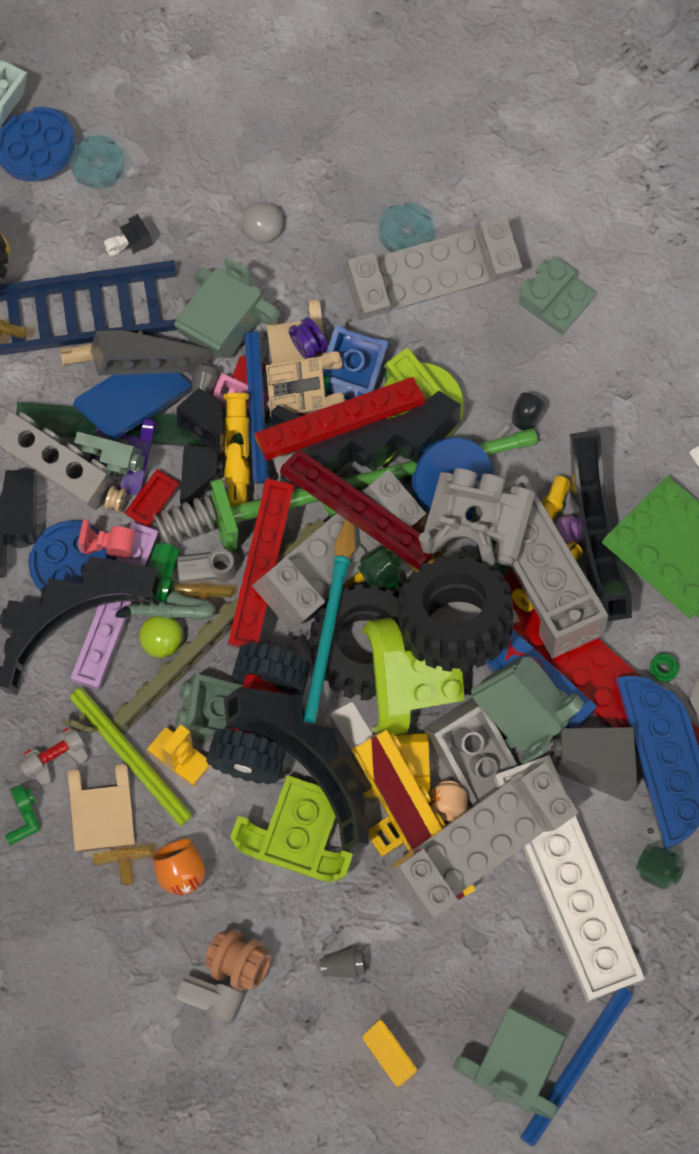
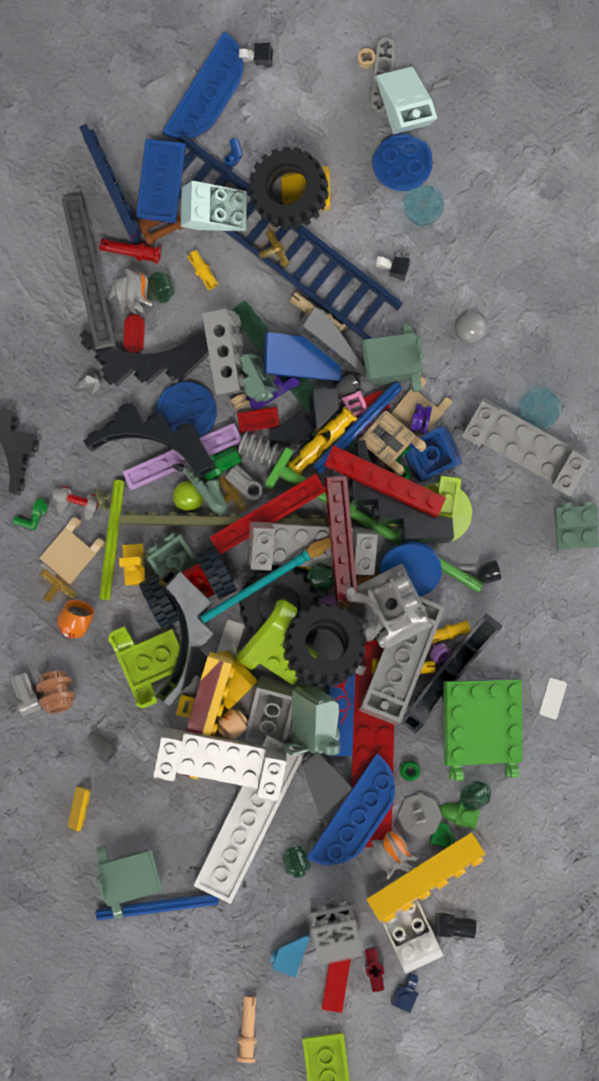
camera: 50 degrees right, 15 degrees up
coral leg [78,519,136,558] -> none

